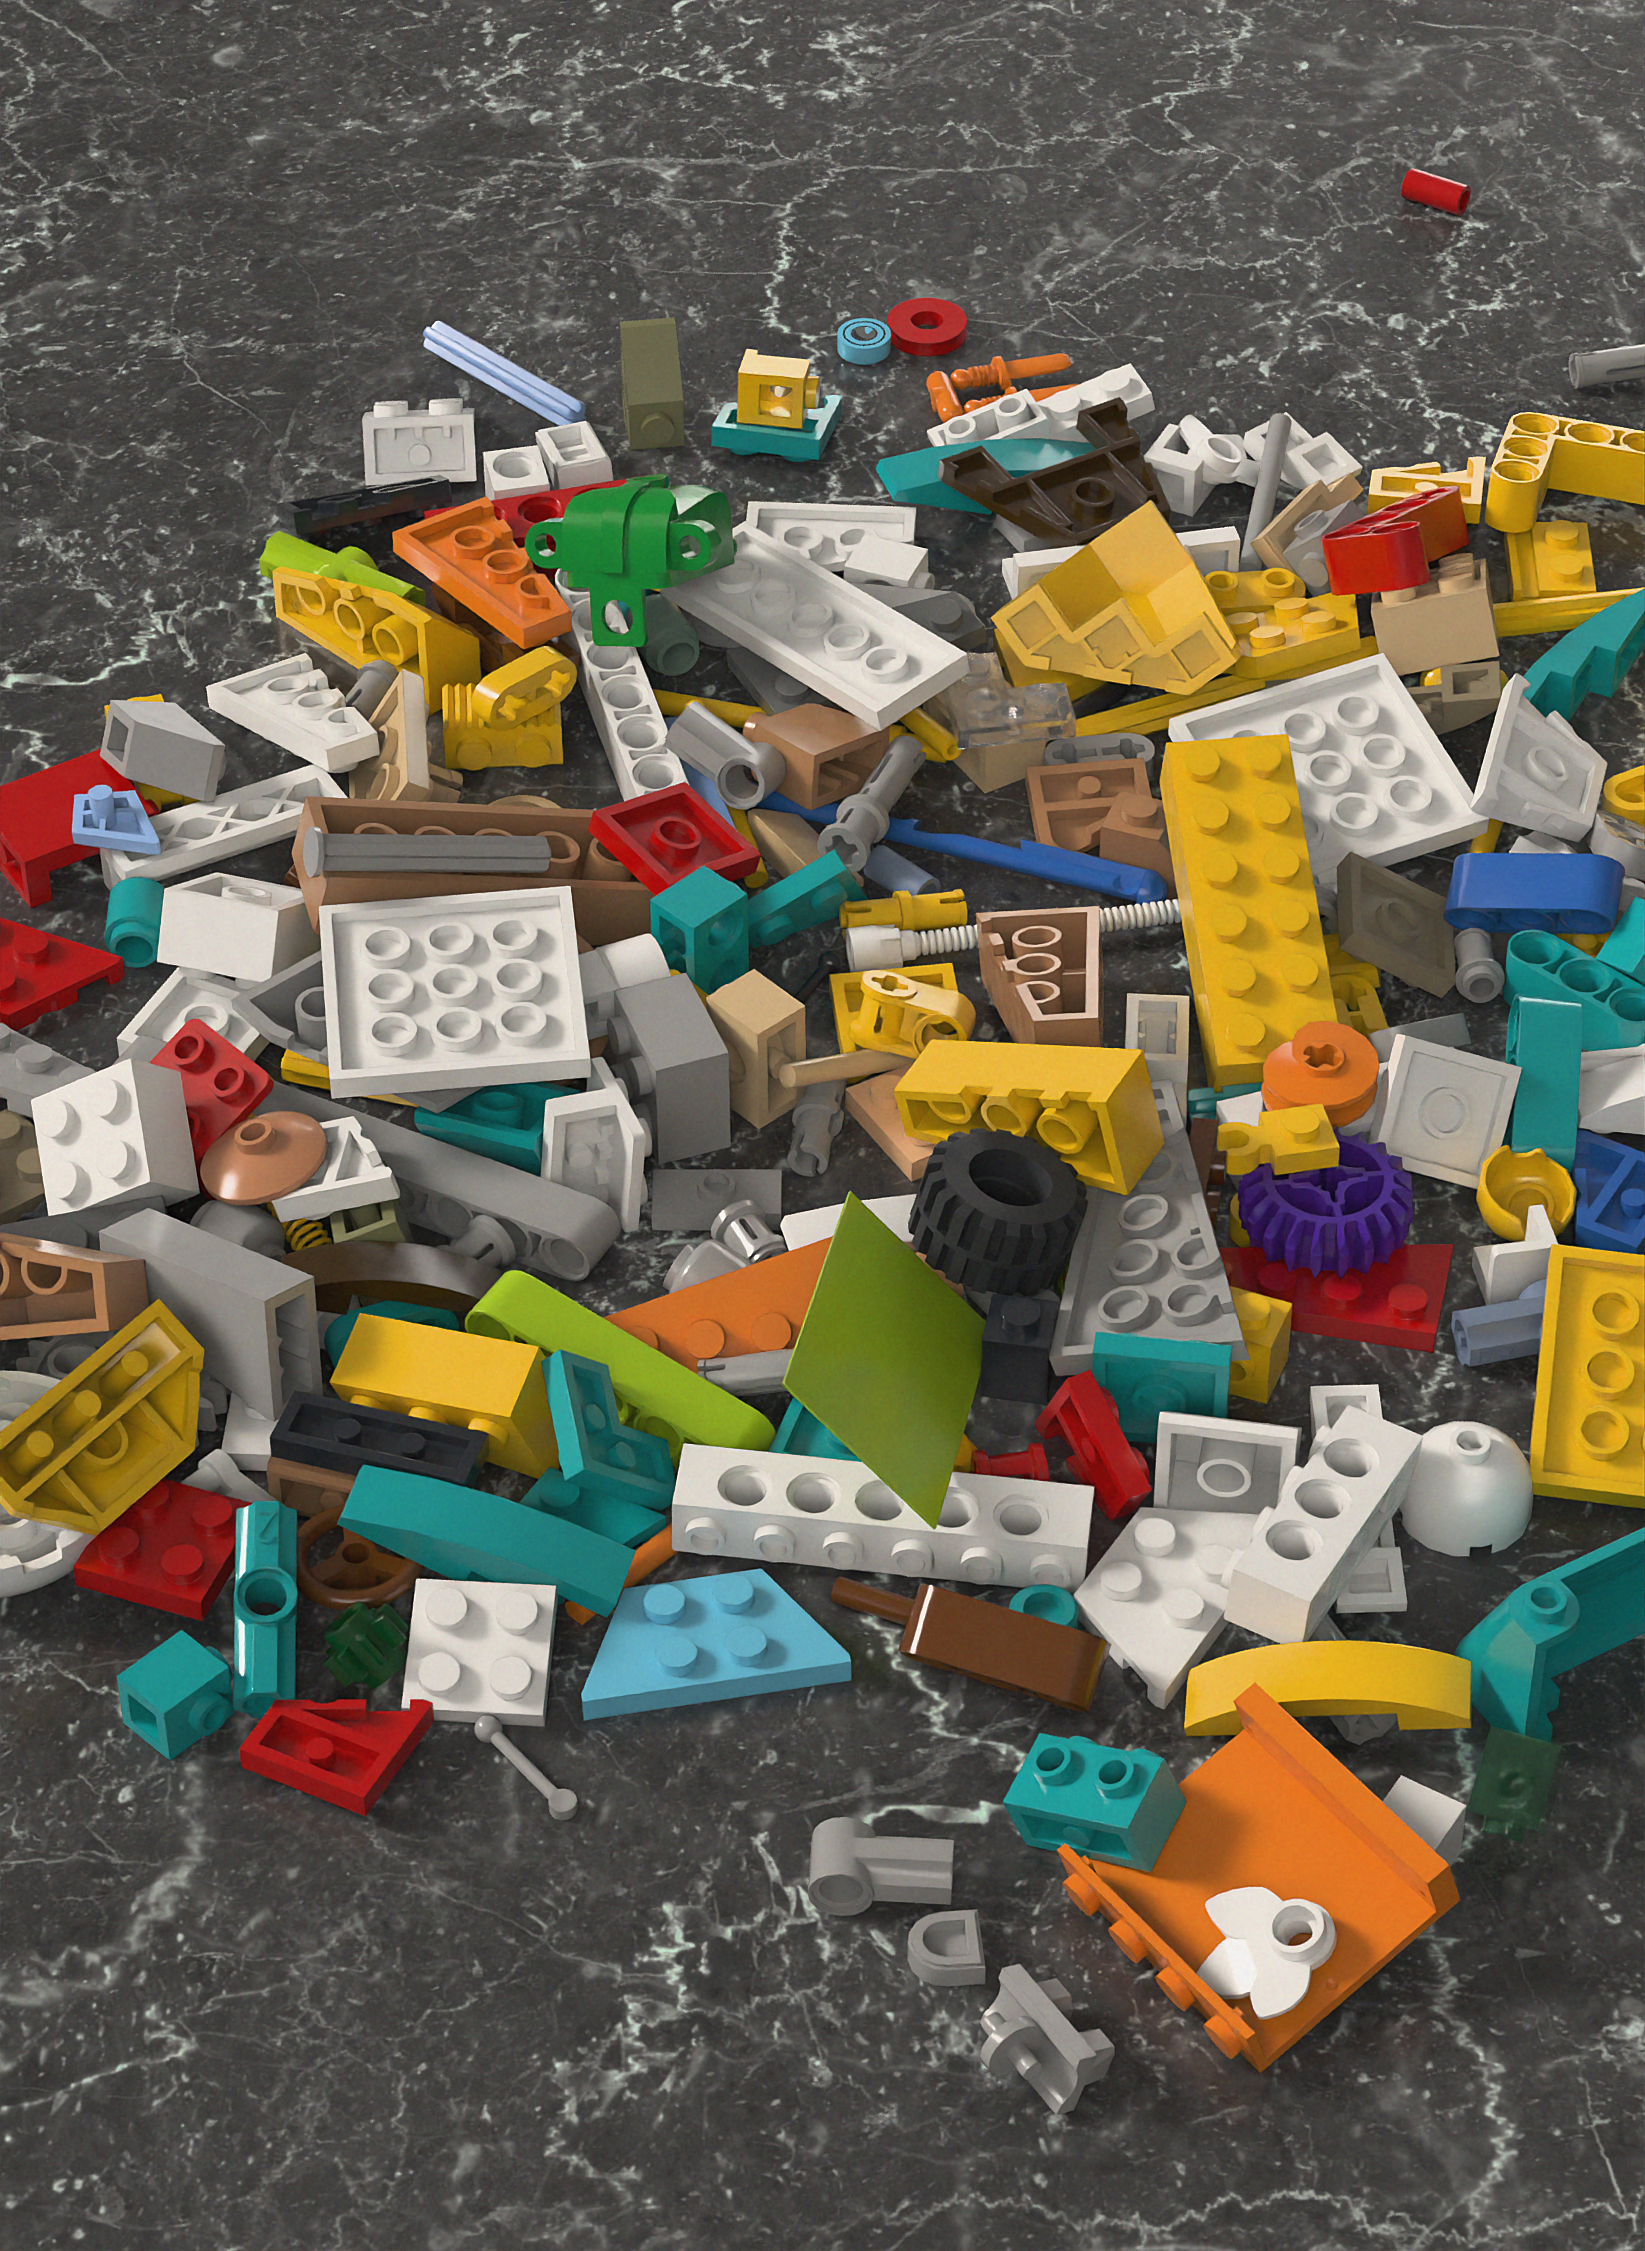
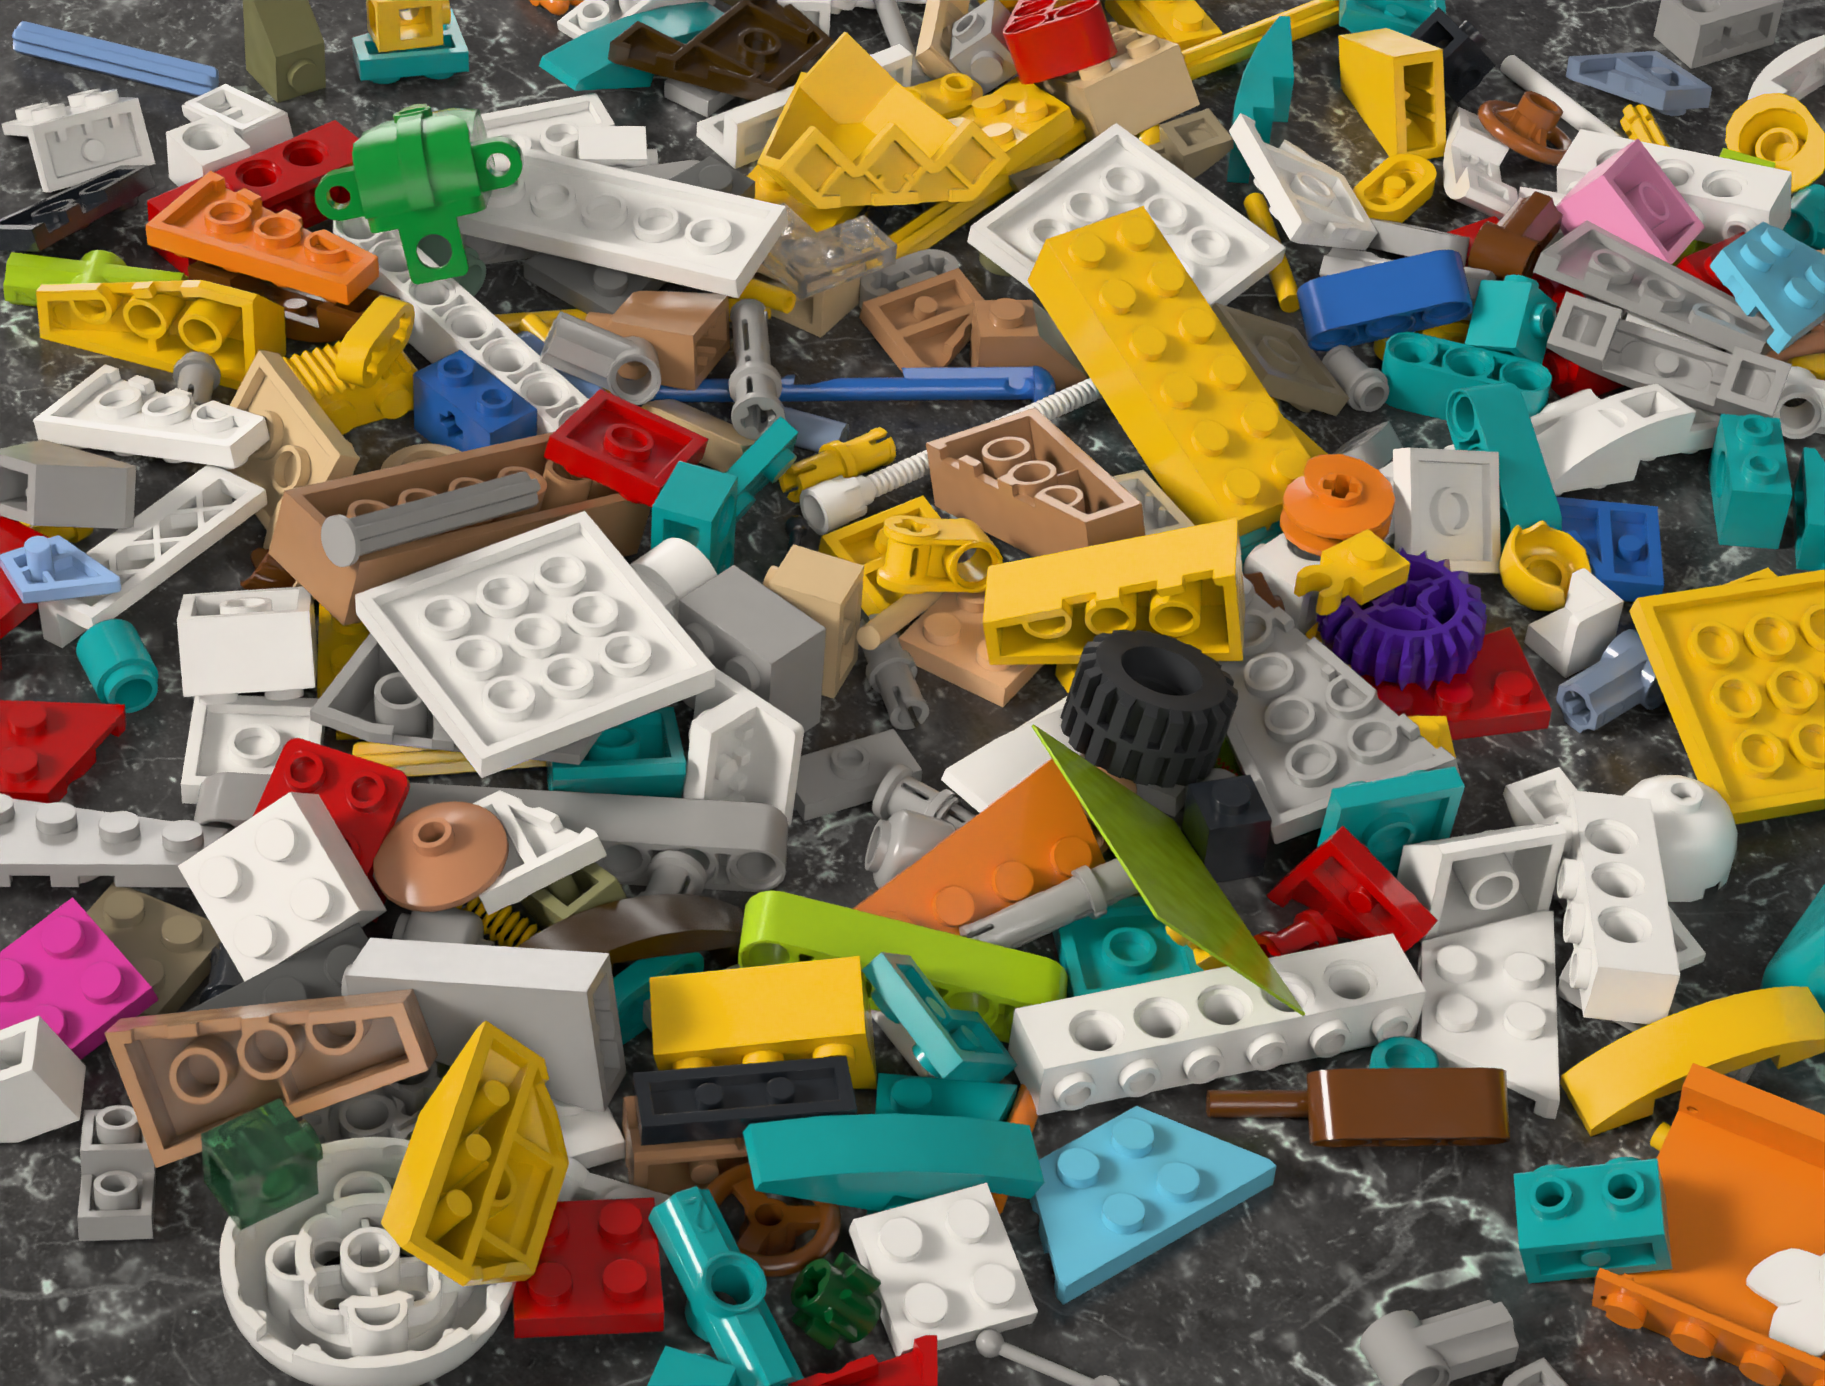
camera: 30 degrees left, 0 degrees up
none -> blue brick [413,350,537,452]

